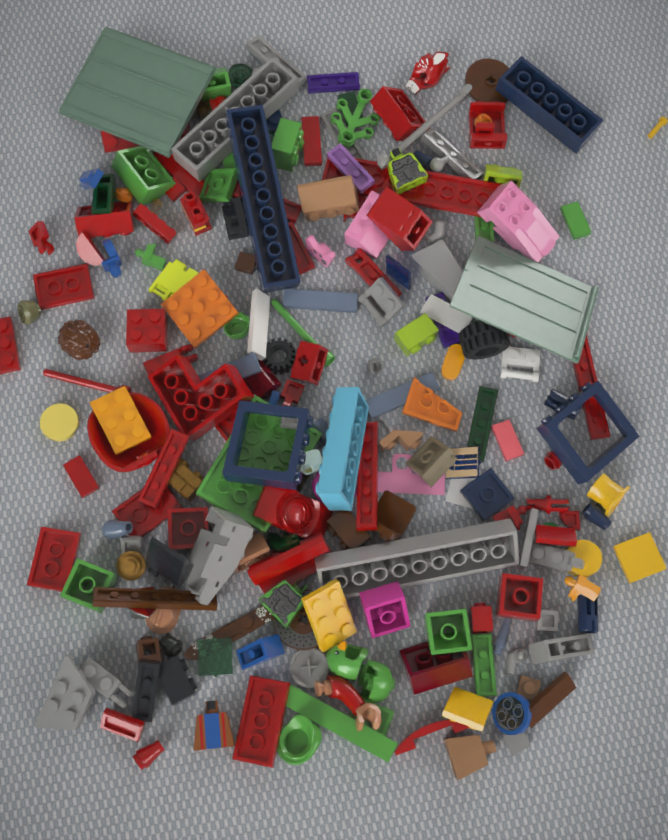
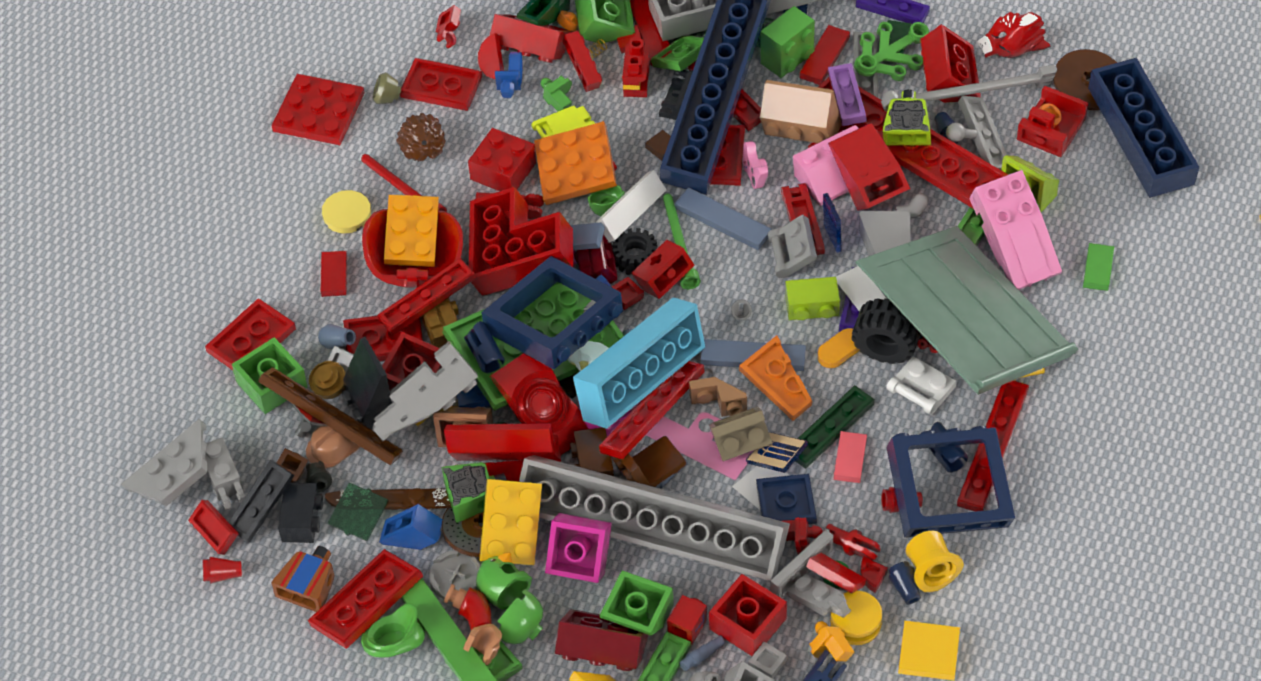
camera: 35 degrees right, 20 degrees down
none -> dark blue arm [464,321,505,373]

